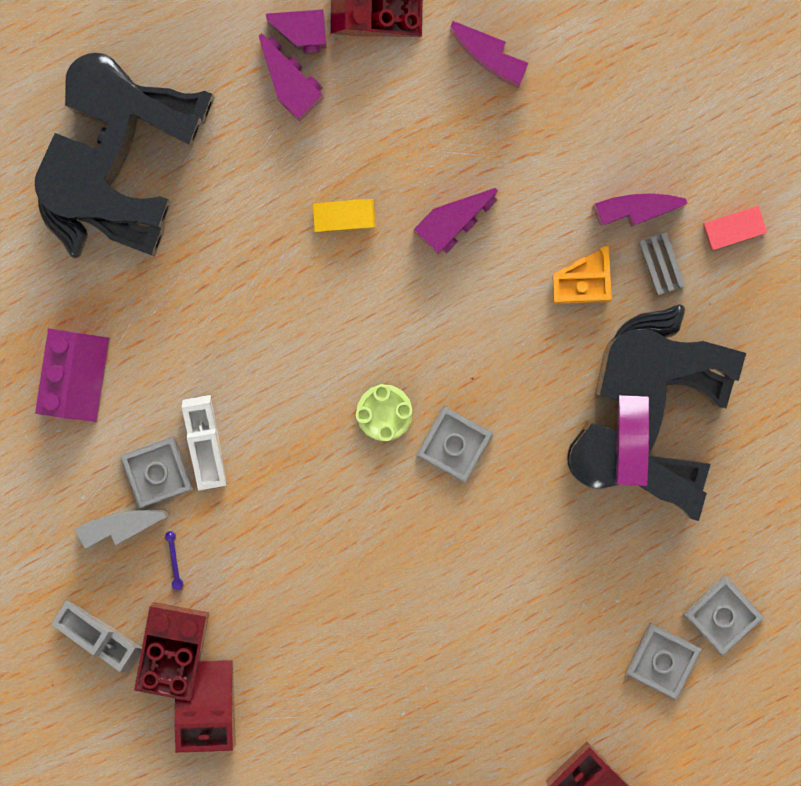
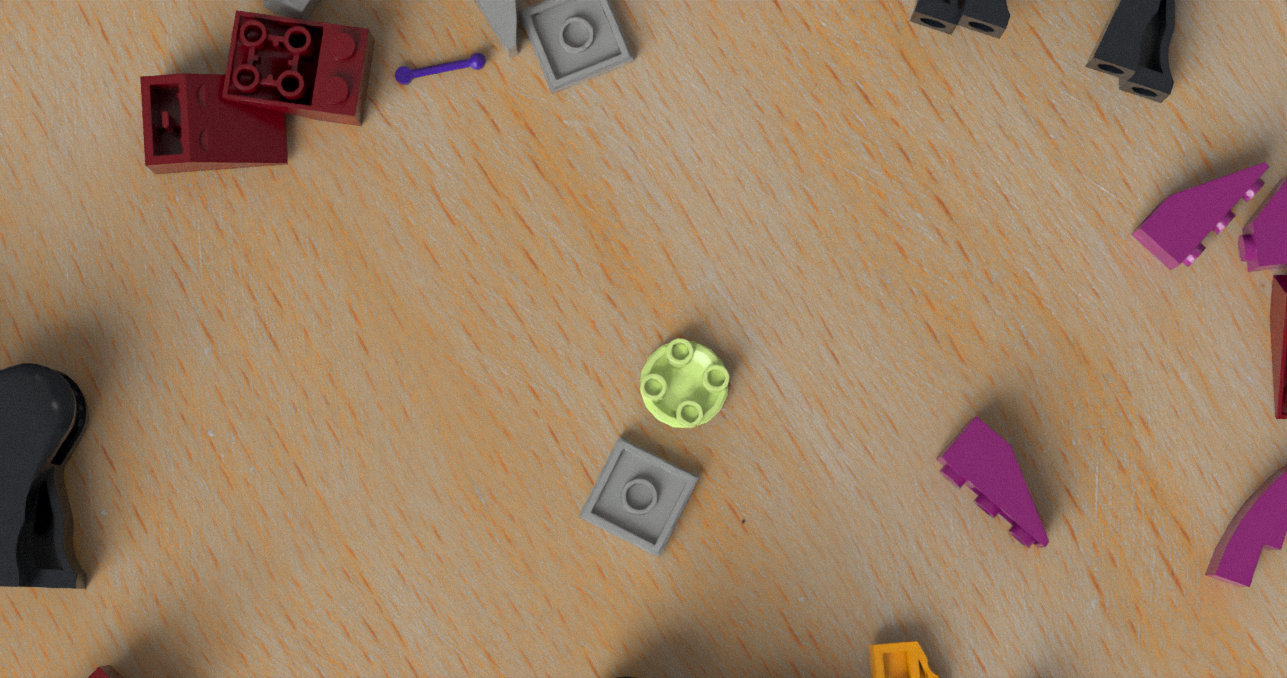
camera: 85 degrees right, 5 degrees down
white slope [182,395,226,491] -> none
yellow slope [313,199,376,232] -> none

